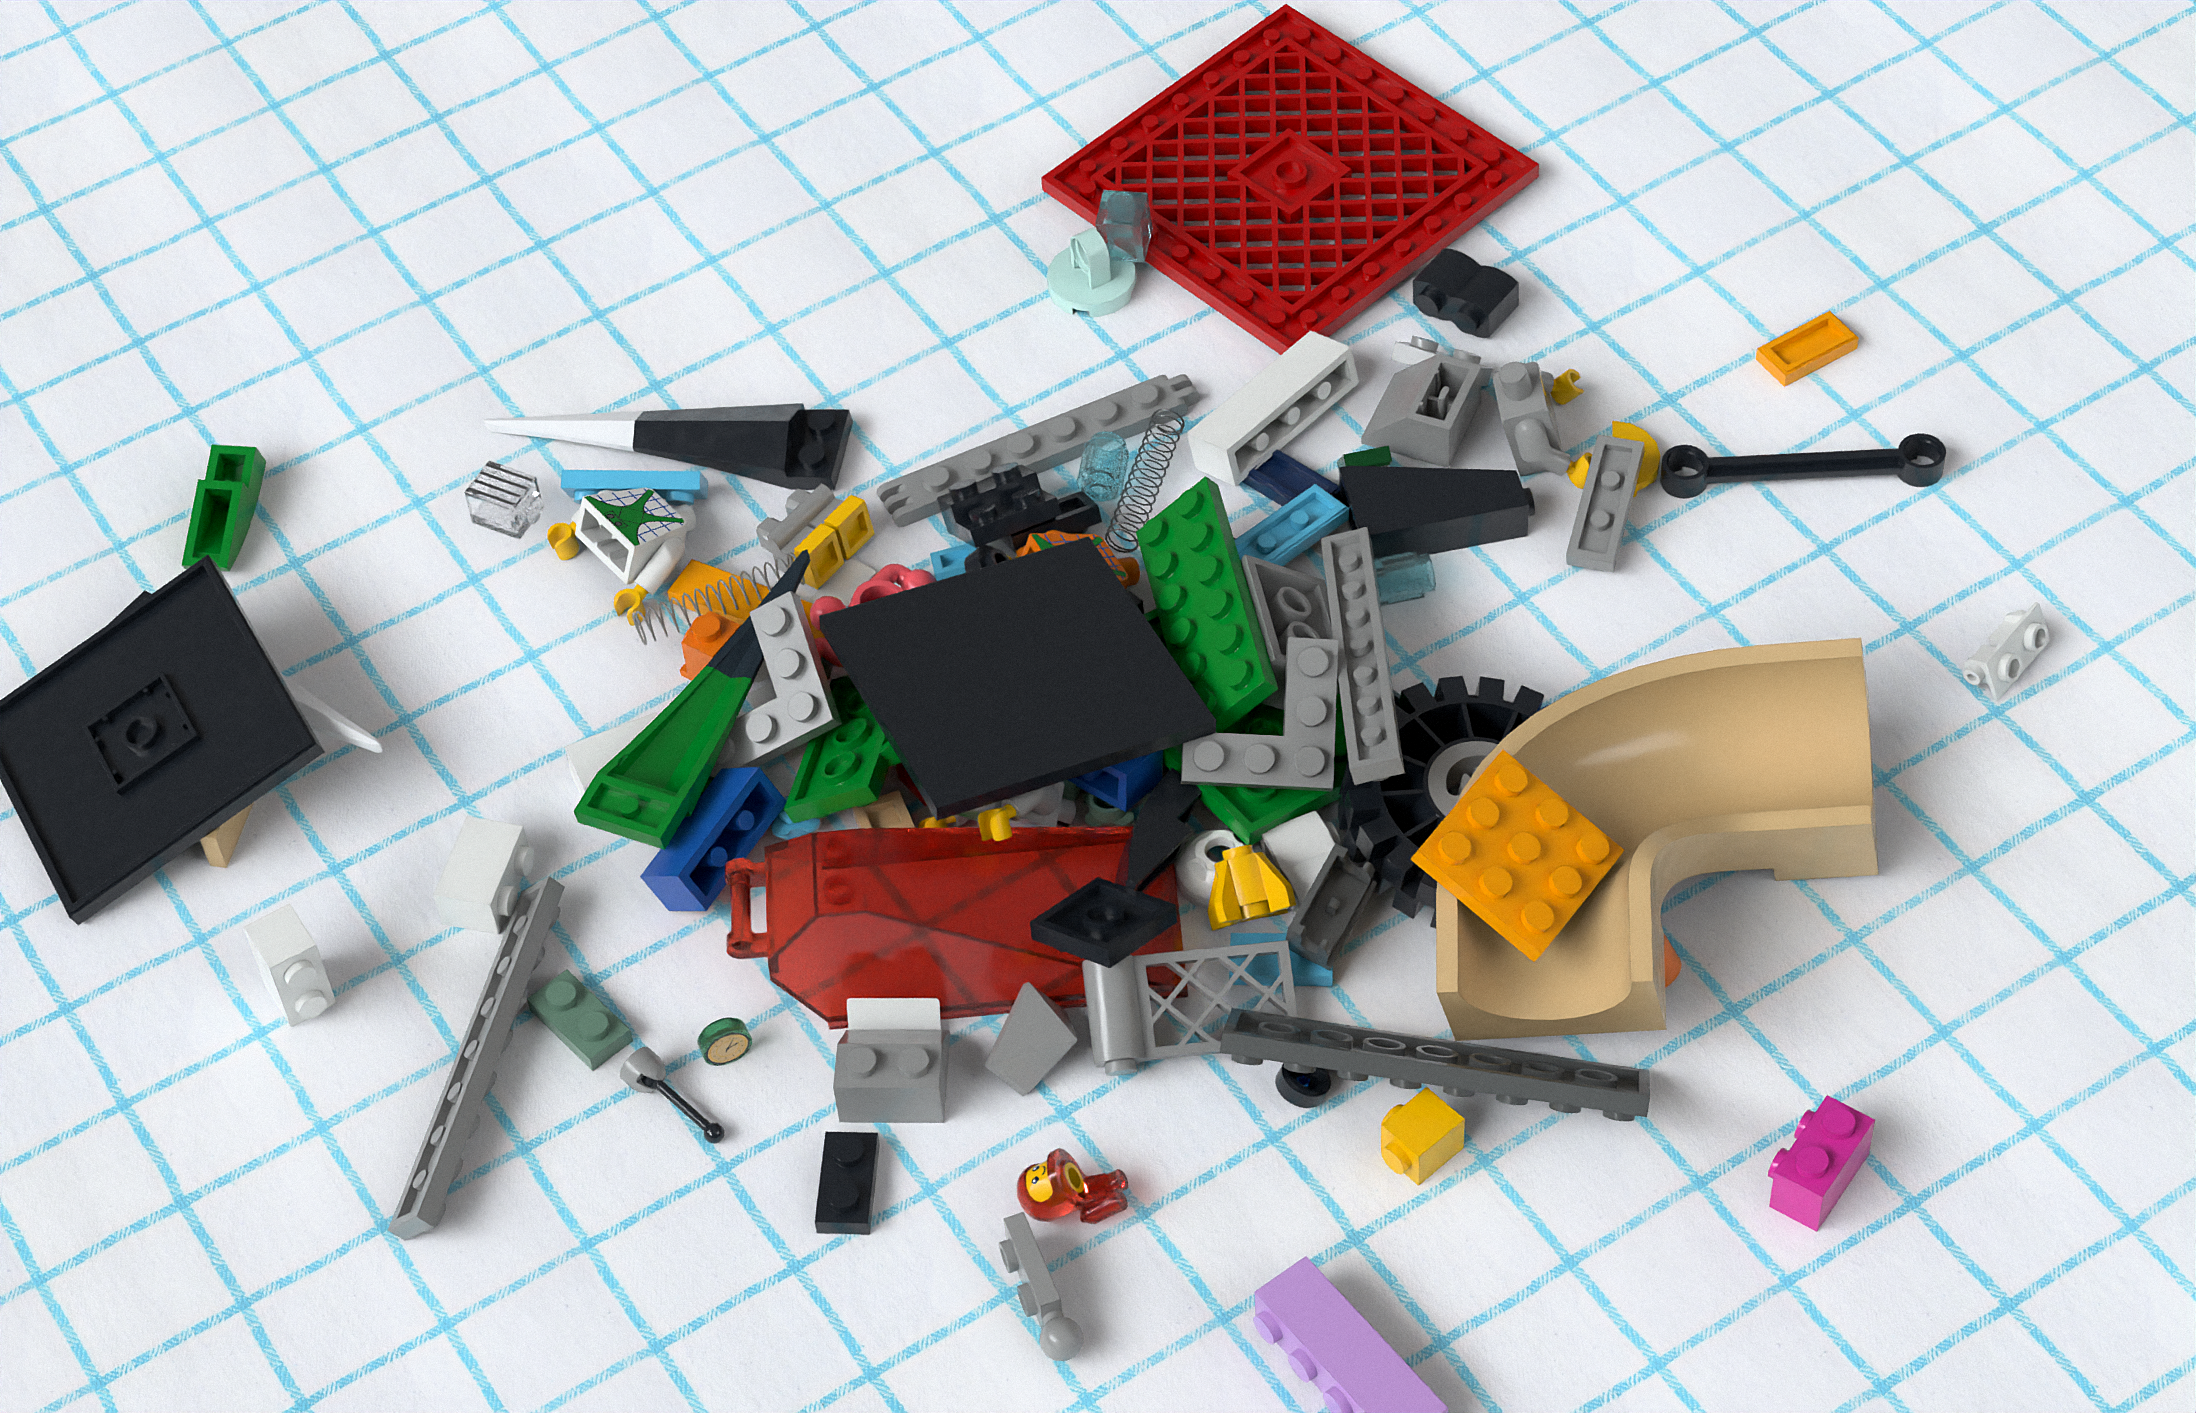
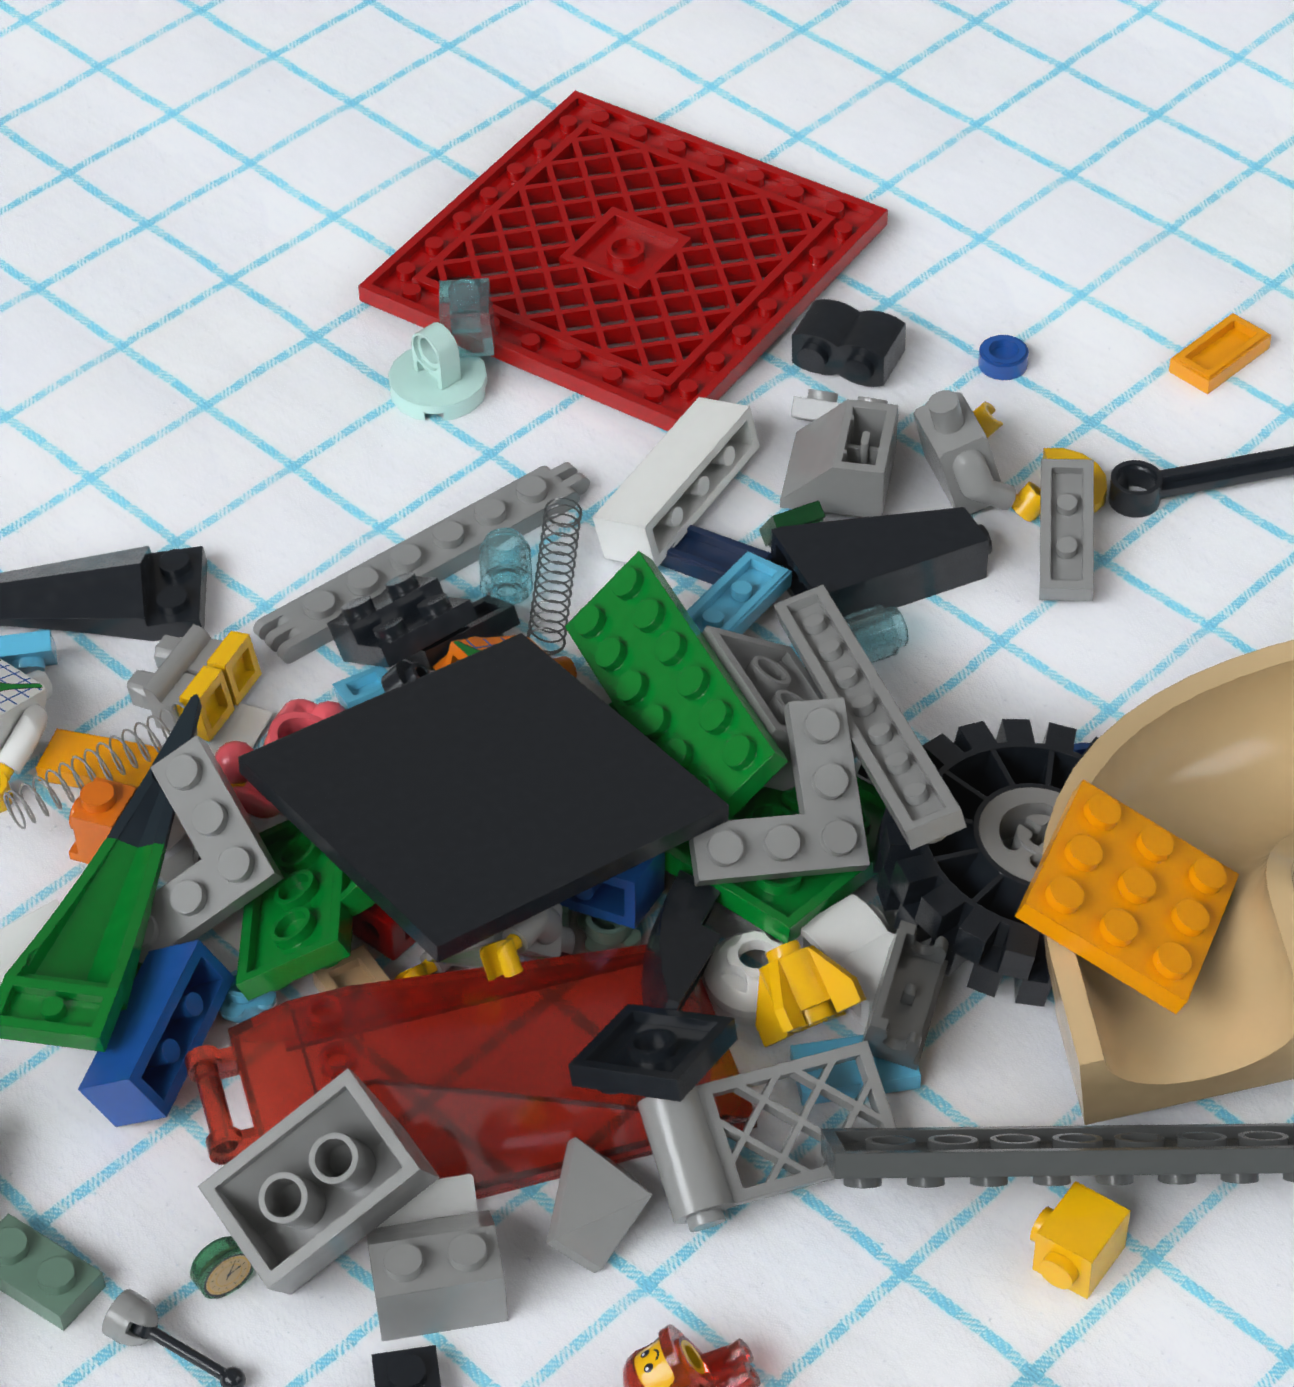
camera: 15 degrees left, 5 degrees down
black tile [1275,1063,1331,1108] -> none
none -> light grey slope [197,1068,440,1295]
none -> blue tile [978,335,1029,380]

